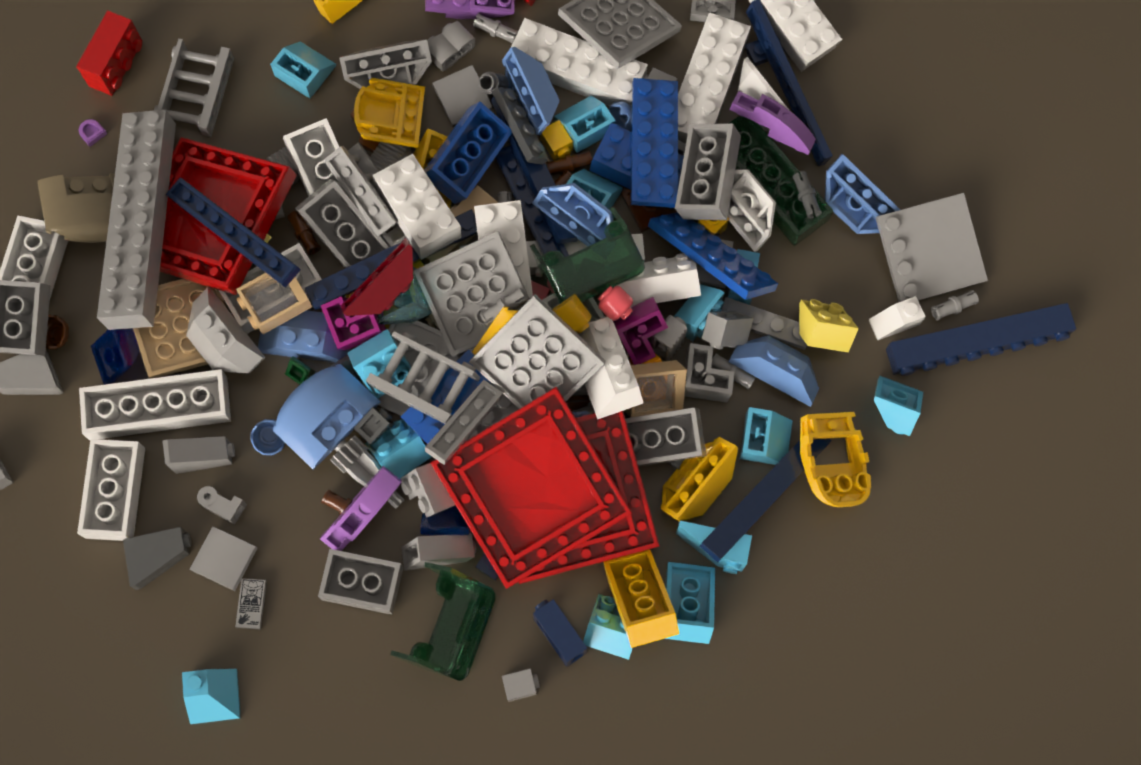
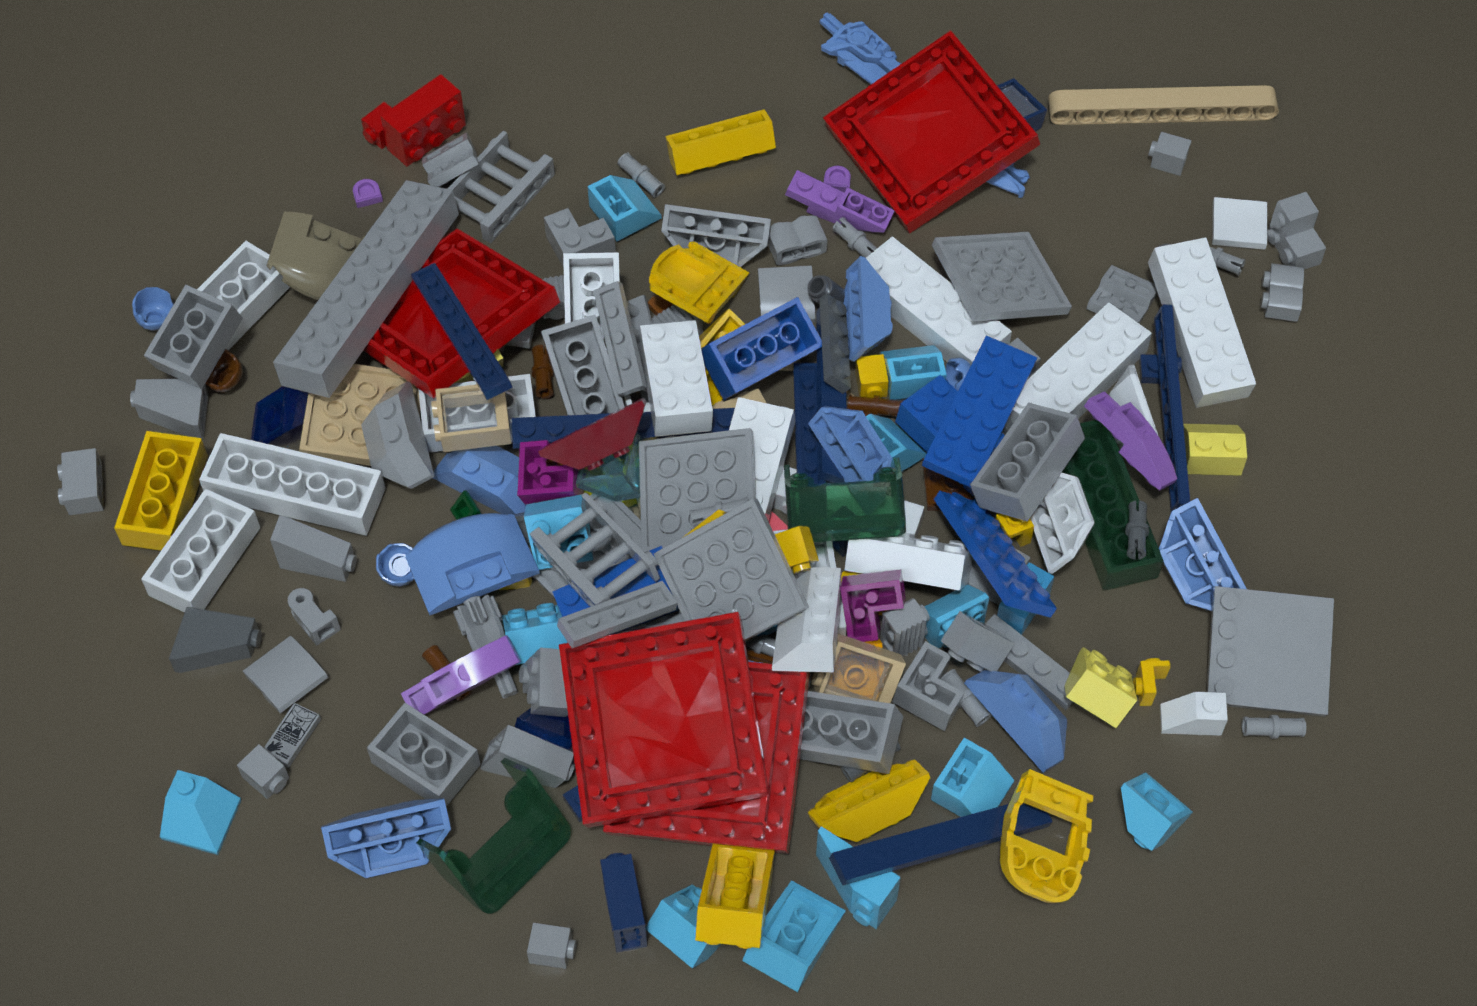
camera: 25 degrees right, 15 degrees down
dark grey bracket [354,407,394,445] -> none
coral head [598,285,633,321] -> none
dark blue brick [886,303,1076,376] -> none
none -> yellow brick [114,431,208,550]
none -> light grey brick [237,744,289,799]
none -> medium blue wedge [321,798,451,878]
none -> red brick [361,102,392,149]
none -> light grey slope [422,132,479,187]
none -> light grey brick [544,208,616,268]
none -> light grey pin [617,152,665,198]
none -> yellow bracket [1133,658,1171,706]
none -> light yellow slope [1183,424,1247,476]

